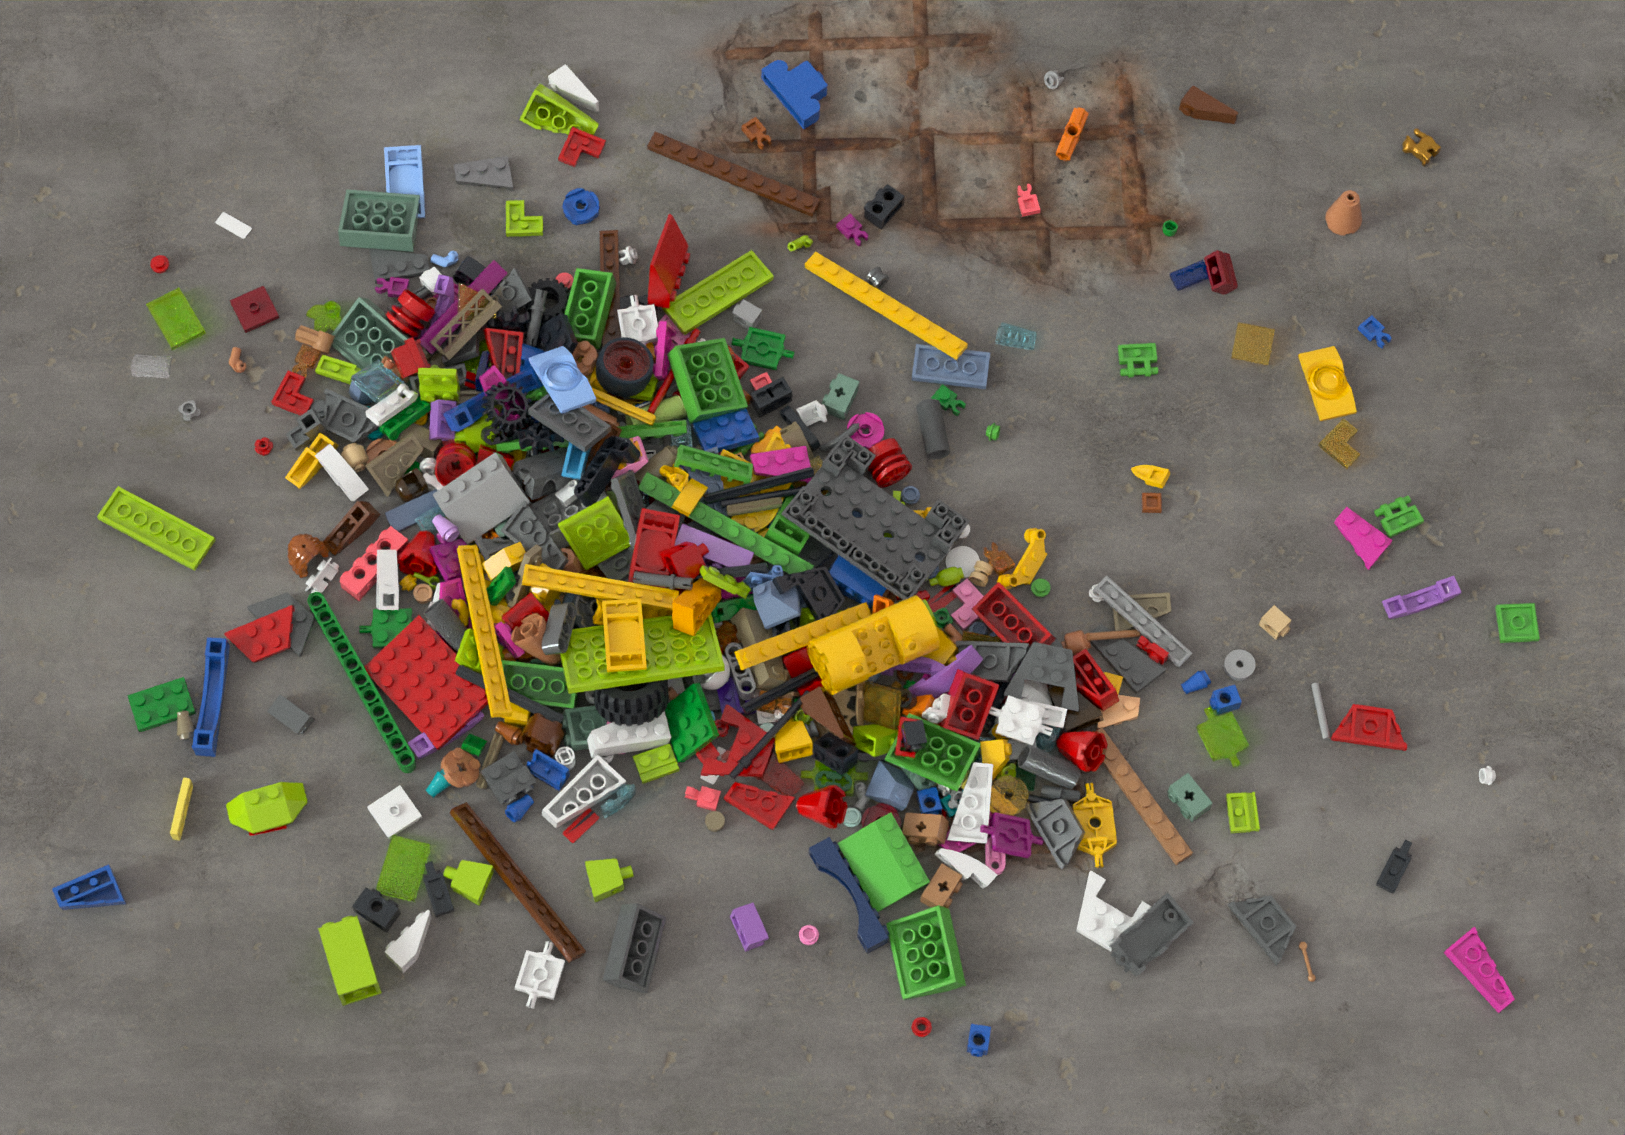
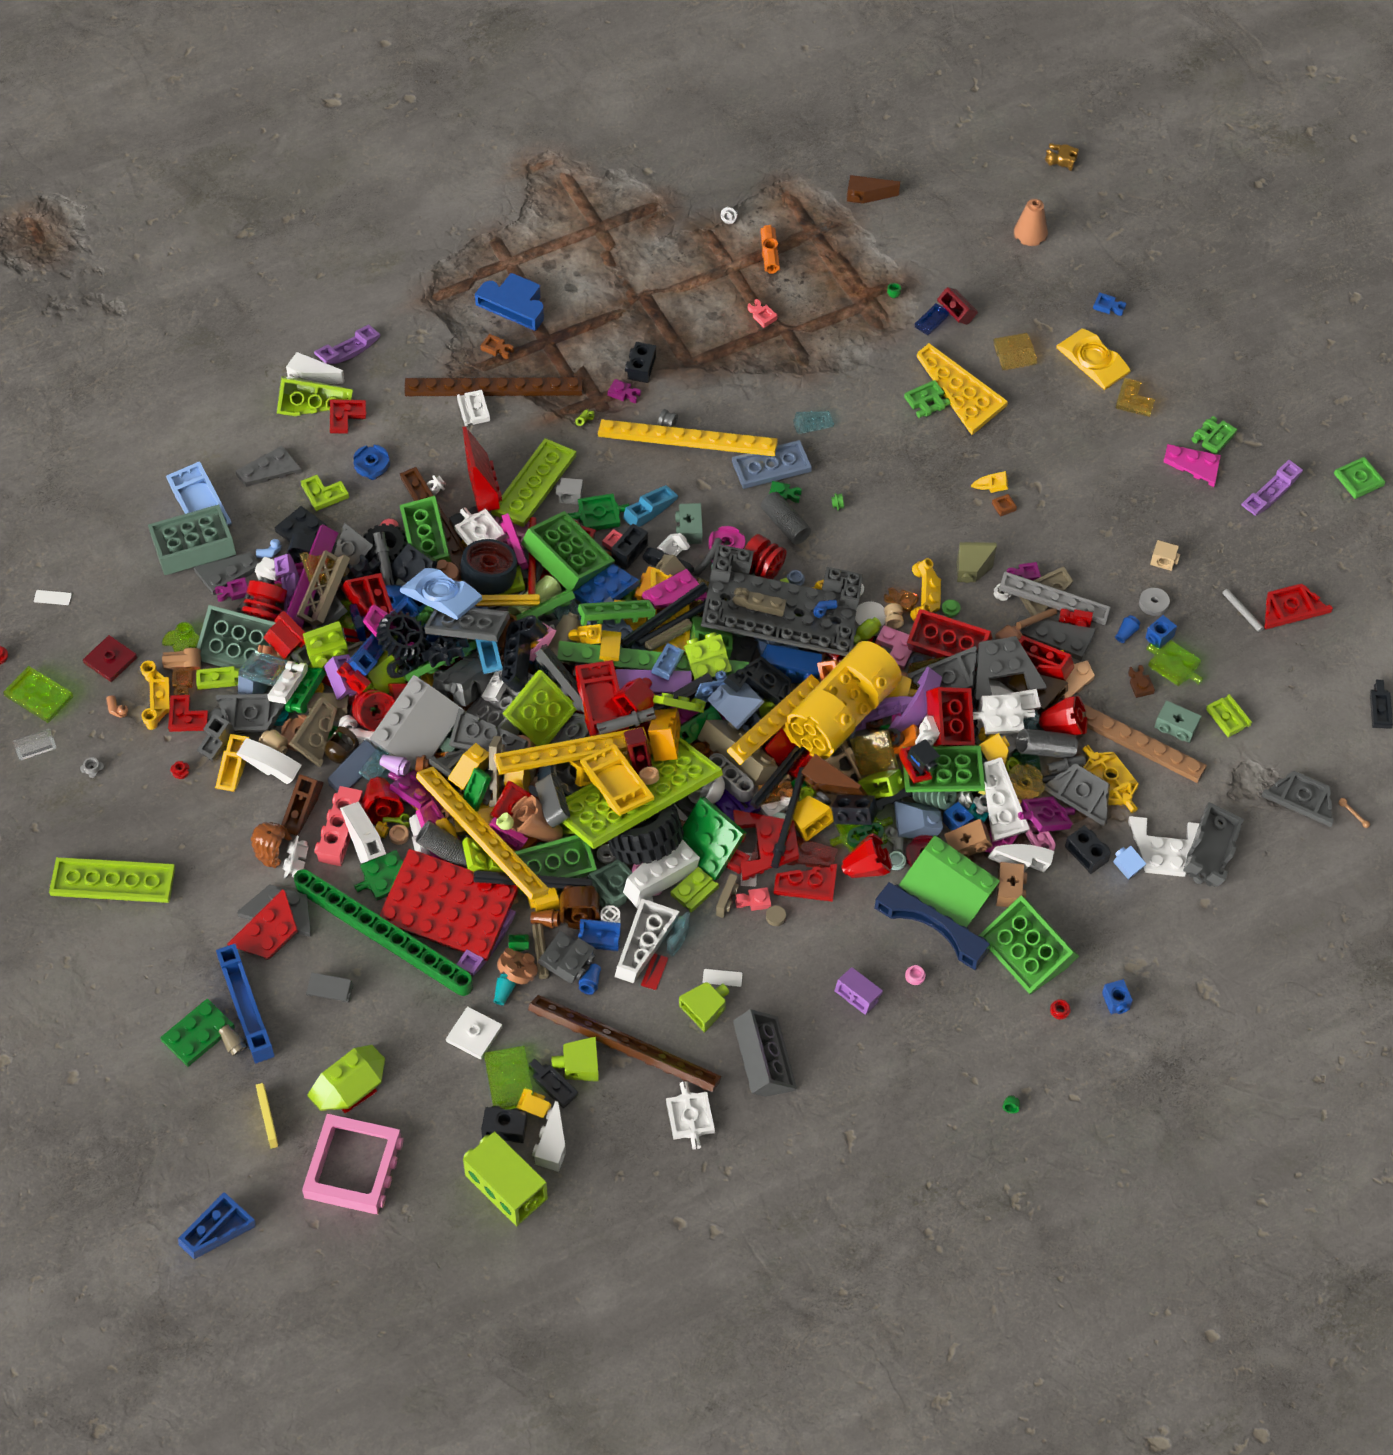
camera: 25 degrees left, 10 degrees down
none -> yellow plate [140,660,170,730]
none -> black plate [274,506,327,541]
none -> bright pink piece [302,1114,404,1215]
none -> medium lavender slope [314,325,380,364]
none -> red plate [337,662,371,695]
none -> dark orange plate [415,755,430,772]
none -> white plate [457,390,490,426]
none -> yellowish green hinge [496,813,514,830]
none -> yellow brick [516,1088,551,1118]
none -> dark azure slope [623,485,678,527]
none -> dark red brick [624,728,653,775]
none -> light nougat tile [639,767,660,785]
none -> medium blue plate [651,643,685,680]
none -> lime plate [684,632,732,680]
none -> white sticker [703,969,743,987]
none -> dark tan plate [716,874,740,918]
none -> dark tan hinge [732,587,786,617]
none -> blue arm [813,600,837,618]
none -> yellow wing [917,343,1008,435]
none -> olive slope [956,542,997,583]
none -> green hinge [1003,1095,1020,1113]
none -> magenta plate [1007,562,1041,581]
none -> black brick [1065,825,1111,874]
none -> light blue brick [1113,846,1146,880]
none -> reddish brown plate [1128,665,1155,698]

